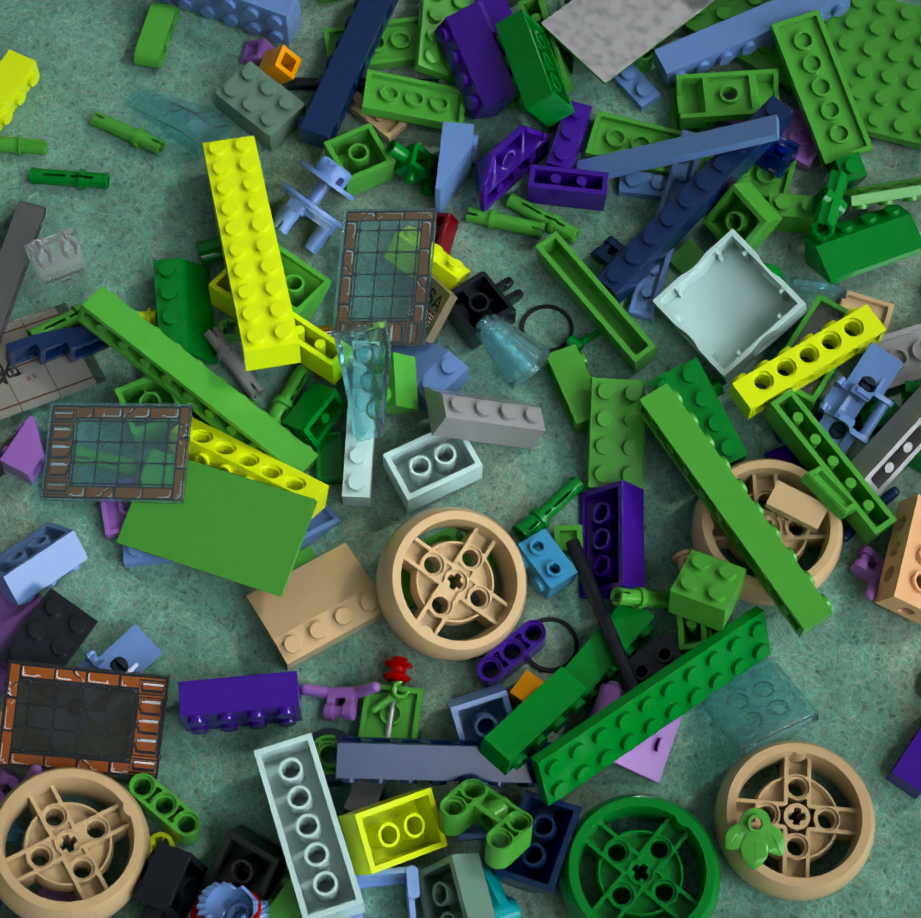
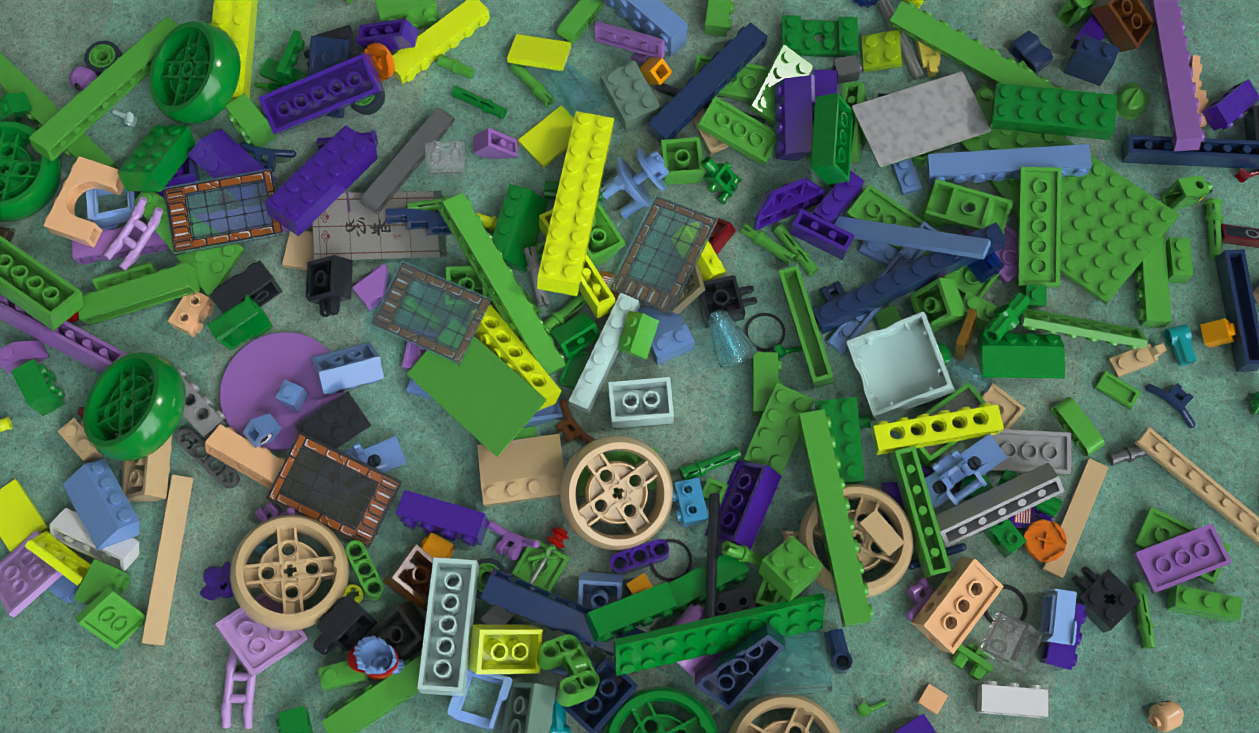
camera: 25 degrees right, 5 degrees up
clear light blue wedge [333,320,391,442] -> none
light grey slope [424,387,545,449] -> none
medium blue slope [435,122,479,214] -> none
bright green tile [800,466,859,520] -> none
none -> reddish brown slope [382,544,433,611]
none -> light orange brick [420,532,456,559]
none -> medium lavender slope [473,128,518,159]
none -> neon yellow tile [507,34,571,71]
none -> neon yellow tile [518,105,574,169]
none -> reddish brown piece [555,399,596,444]
none -> medium lavender tile [594,21,665,58]
none -> dark blue wedge [695,624,786,711]
none -> dark blue piece [824,629,853,674]
none -> bright green hand [856,700,887,717]
none -> pearl gold tile [955,308,977,362]

